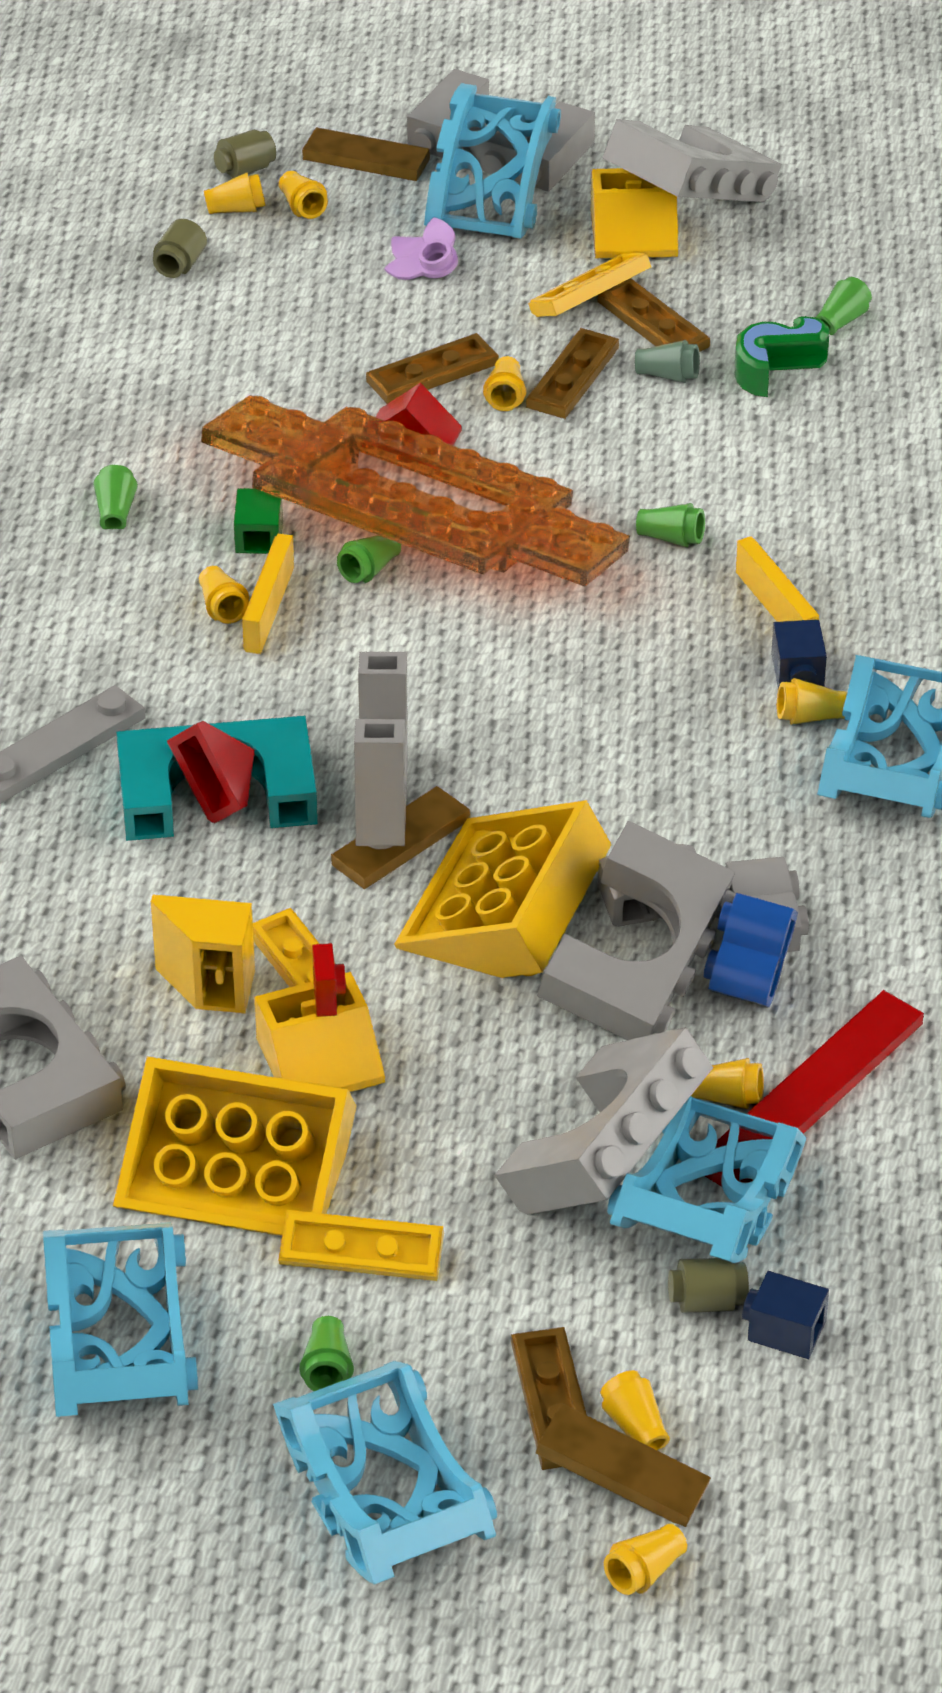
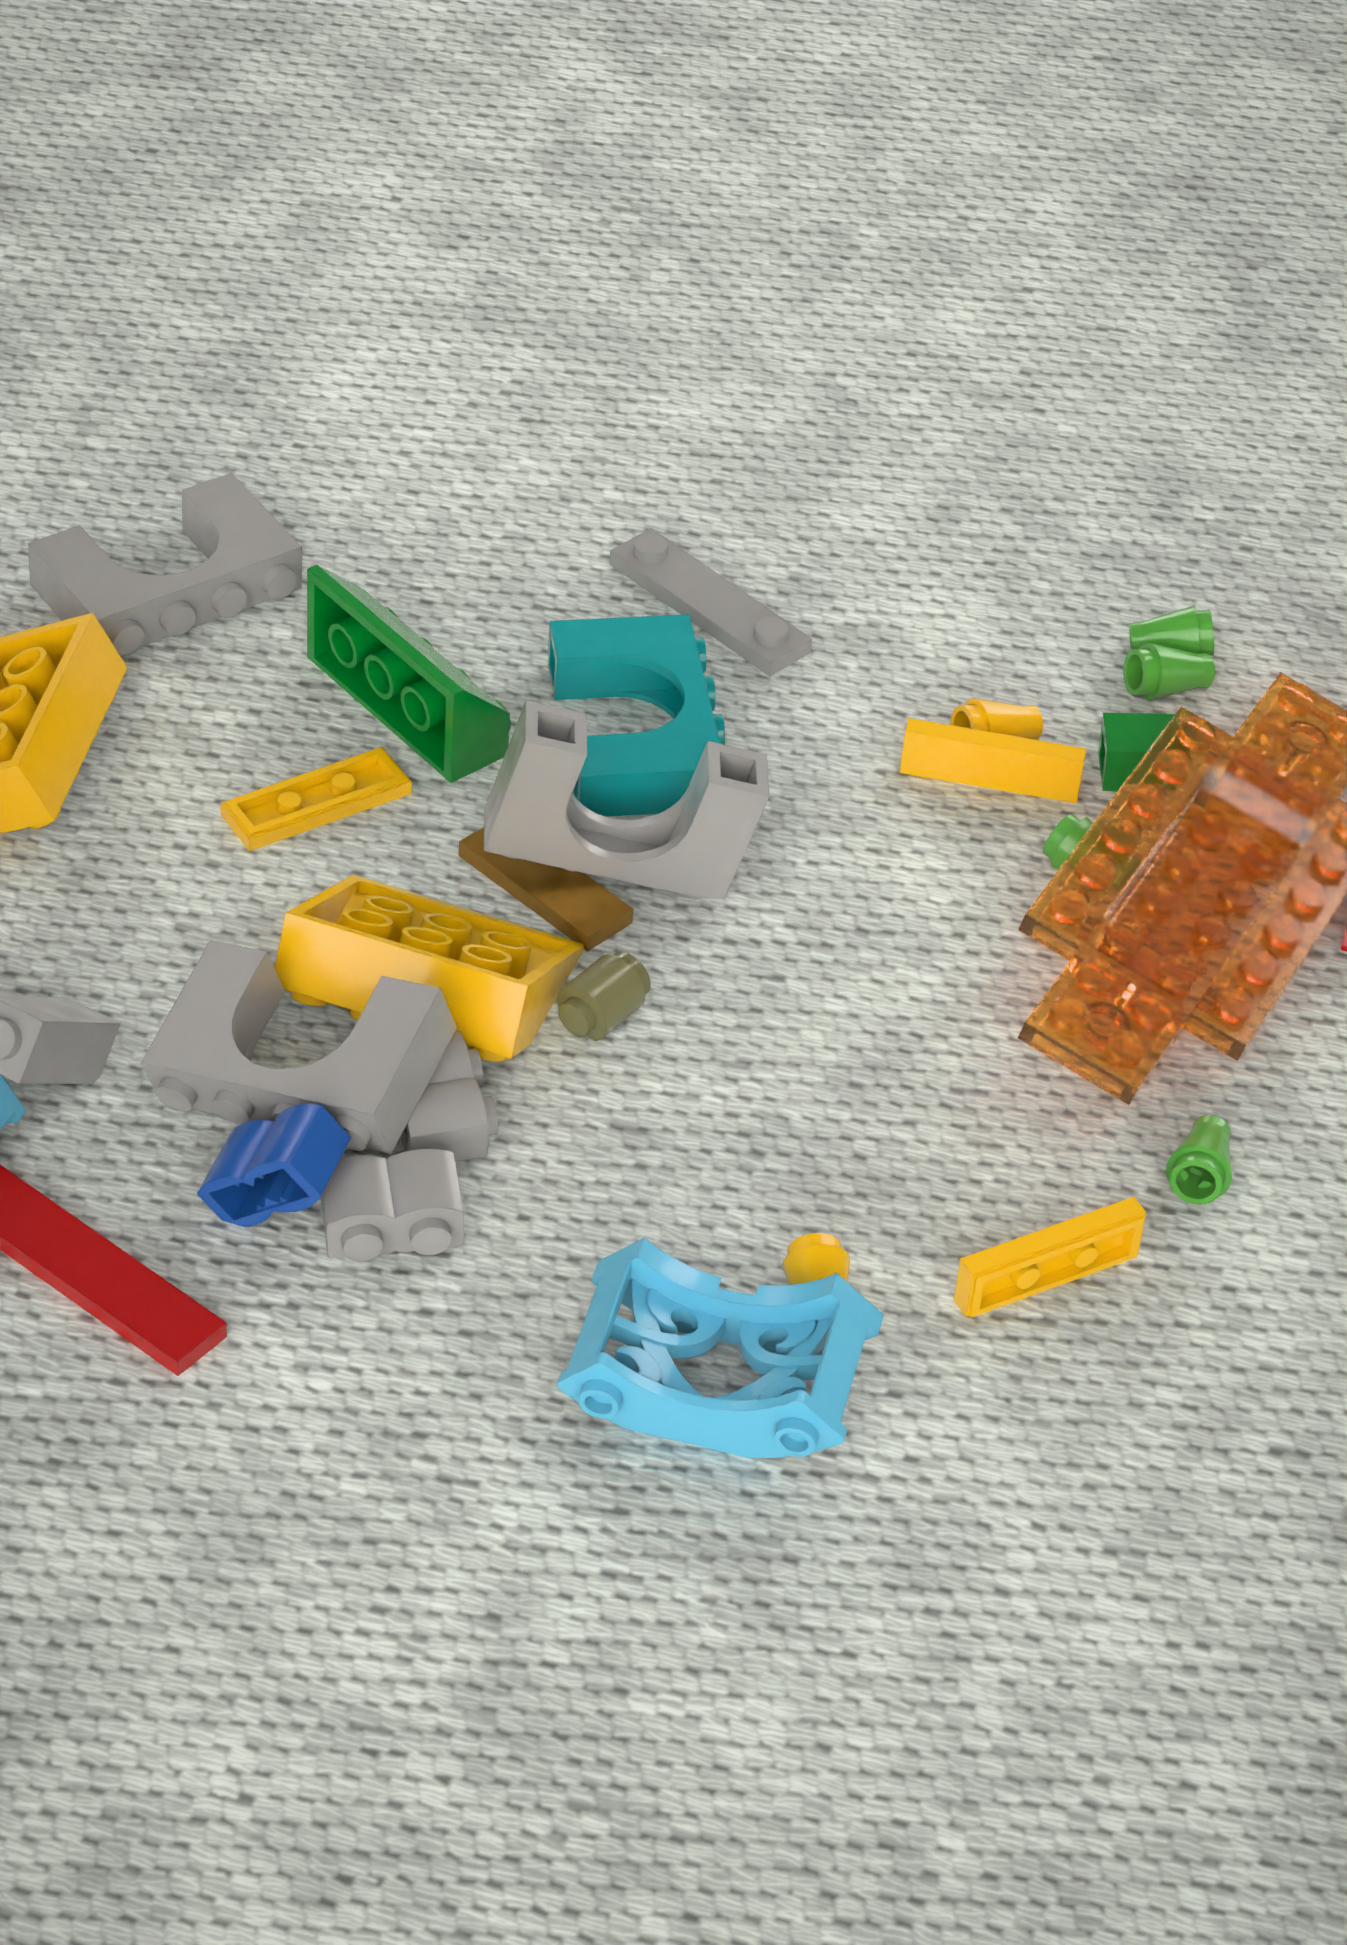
camera: 85 degrees right, 0 degrees up
yellow slope [151,894,255,1014] -> none
red slope [167,721,255,824] -> none
yellow slope [254,971,385,1092] -> none
red plate [312,943,346,1017] -> none
yellow cone [691,1058,764,1109] -> none
dark blue brick [771,620,827,689] -> none
none -> green slope [307,565,511,783]
none -> olive brick [557,952,651,1041]
none -> bright green cone [1123,643,1215,701]

